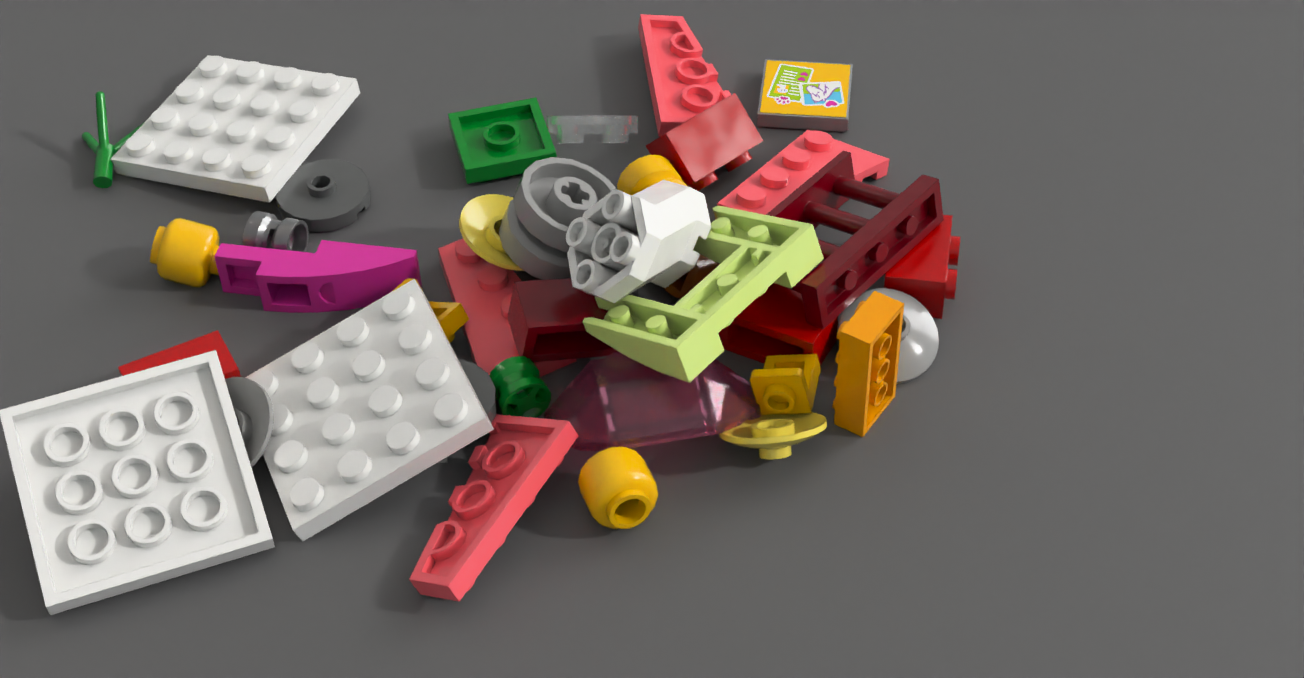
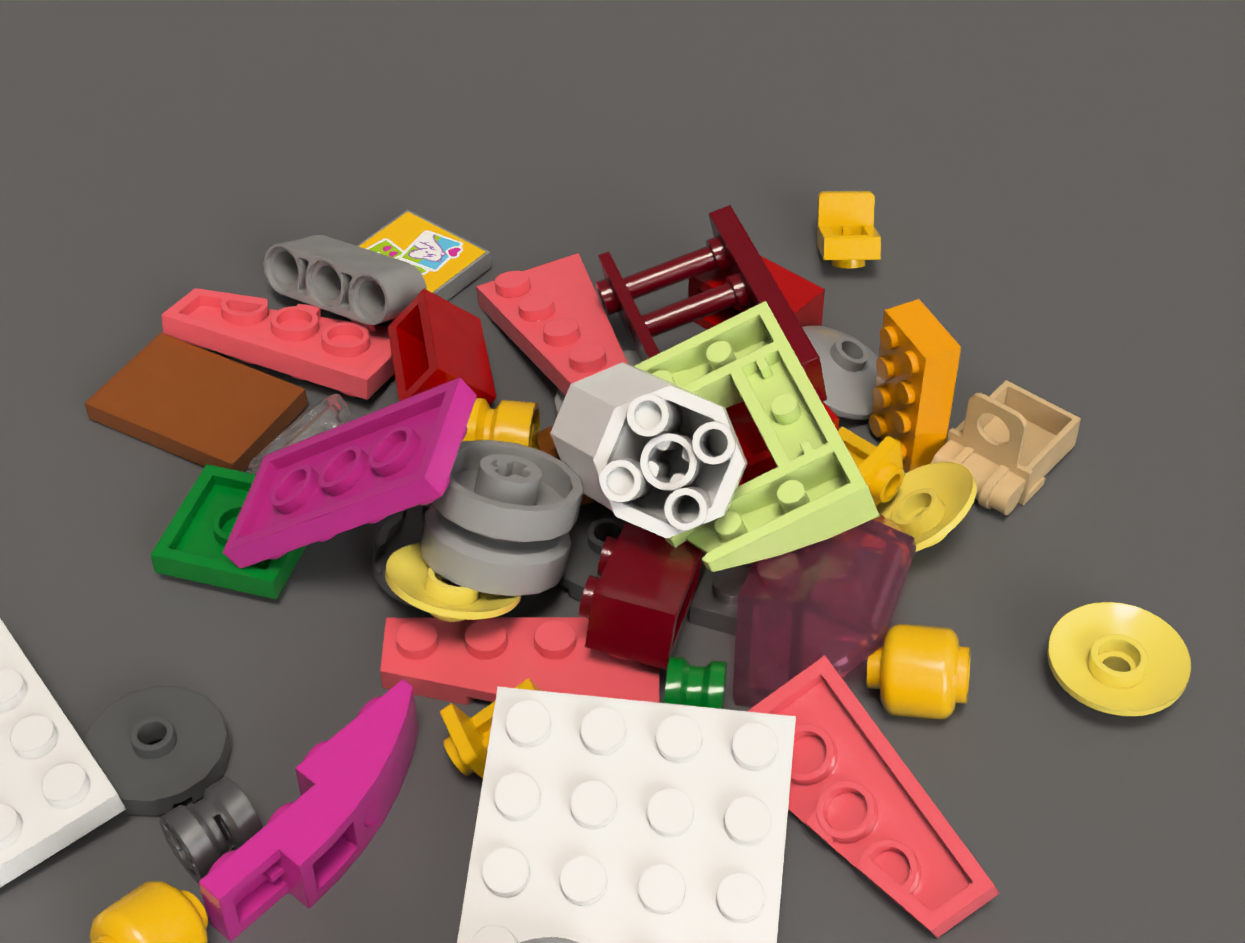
camera: 60 degrees left, 0 degrees up
none -> dark orange tile [85,333,308,472]
none -> dark pink plate [222,377,477,569]
none -> light grey beam [263,235,427,325]
none -> yellow bracket [817,191,881,269]
none -> tan piece [931,380,1081,516]
none -> light yellow dish [1047,602,1191,716]

